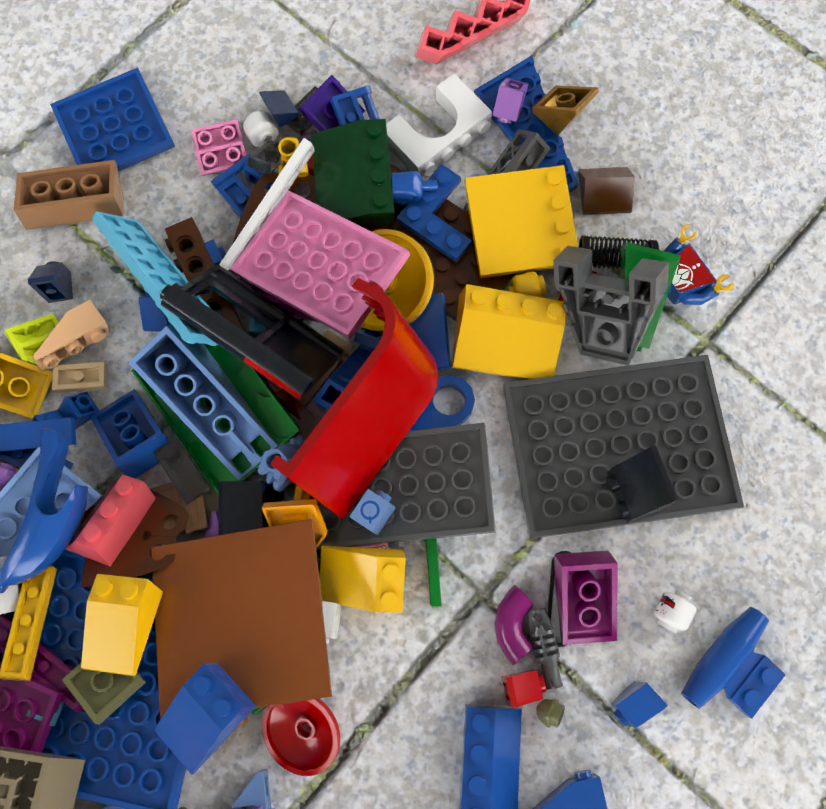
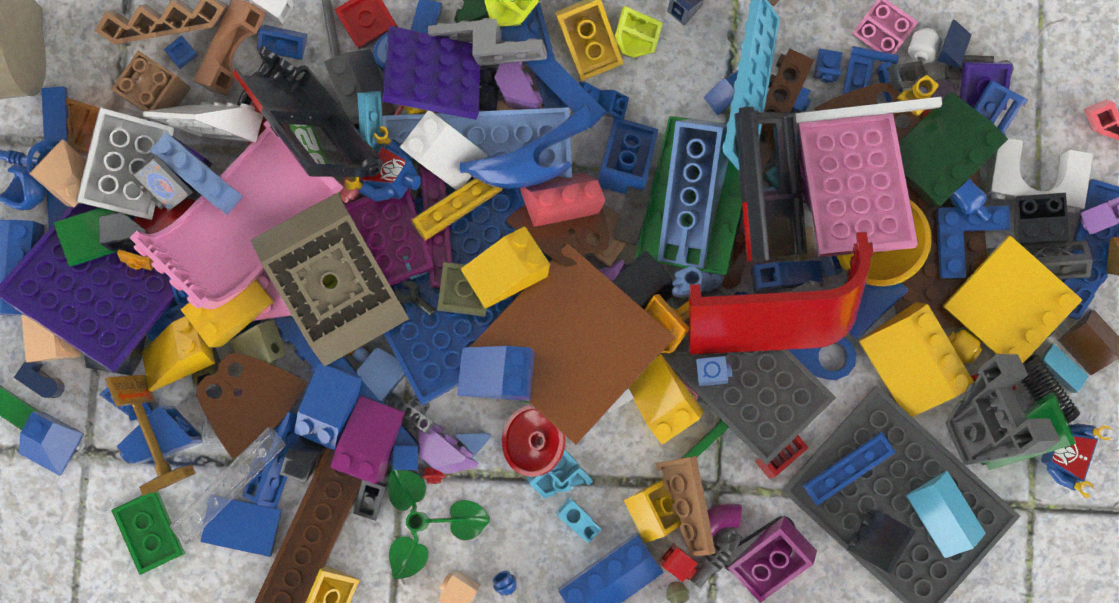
camera: 50 degrees right, 10 degrees up
light nougat slope [33,300,110,371] -> none
tan plate [52,362,108,393] -> none
none -> pearl dark grey bar [396,281,436,316]
none -> medium azure slope [526,449,593,498]
none -> medium azure leg [555,497,602,543]
none -> yellow slope [624,479,682,543]
none -> medium nougat wing [655,456,715,556]
none -> red slope [755,435,809,479]
none -> blue tile [802,432,896,506]
none -> blue bracket [814,49,842,83]
none -> medium azure slope [906,471,986,558]
none -> black slope [1014,192,1070,246]
none -> medium azure slope [1040,343,1089,393]

